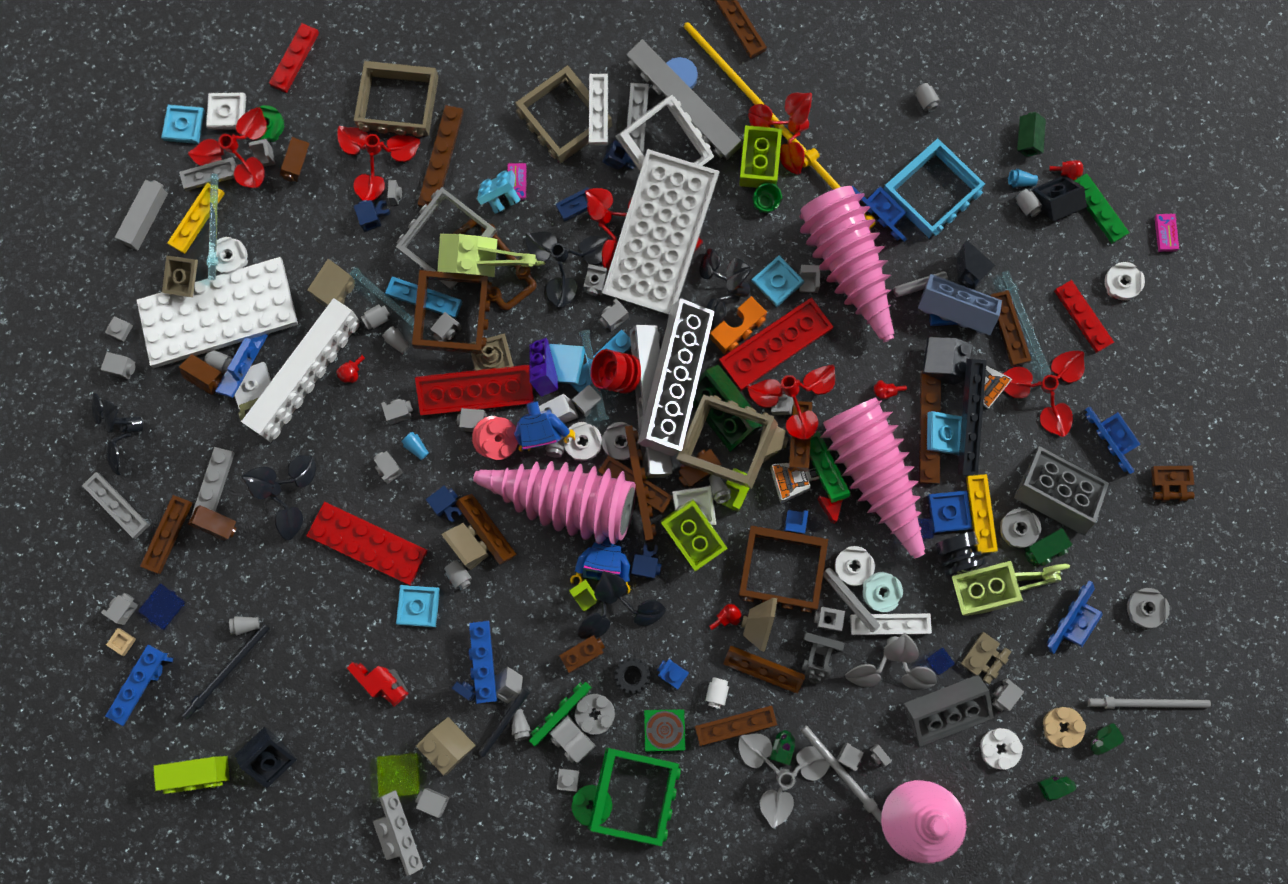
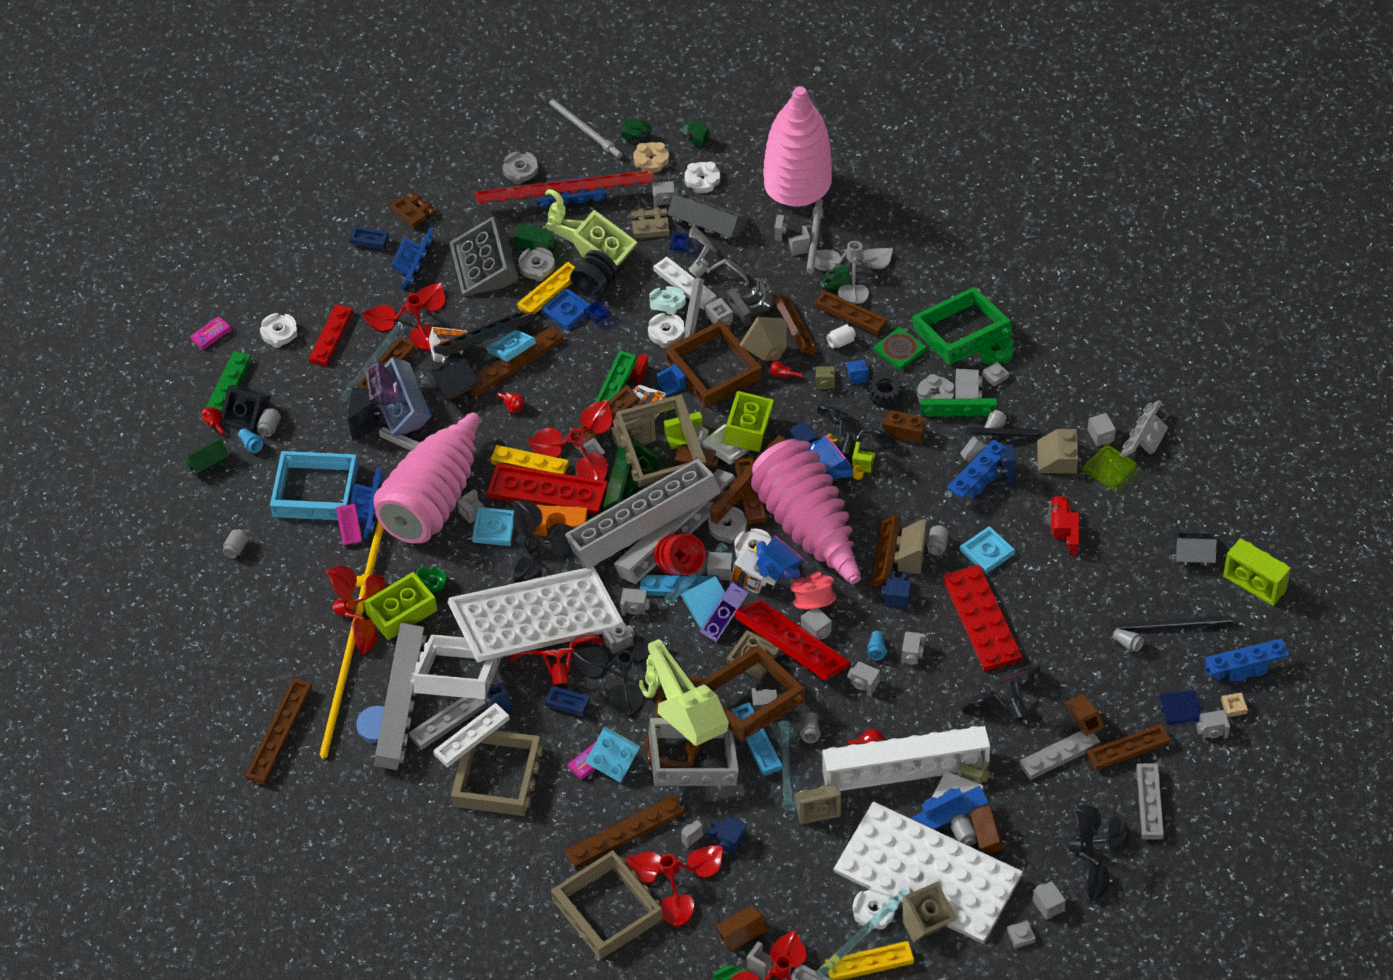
camera: 135 degrees left, 25 degrees down
light grey brick [361,304,390,330] -> none
bright pink cone [820,398,925,559] -> none
none -> dark pink tile [336,504,362,545]
none -> dark blue plate [349,226,389,250]
none -> clear purple slope [365,360,399,406]
none -> red plate [475,170,653,204]
none -> yellow plate [490,445,569,474]
none -> olive bracket [816,367,835,389]

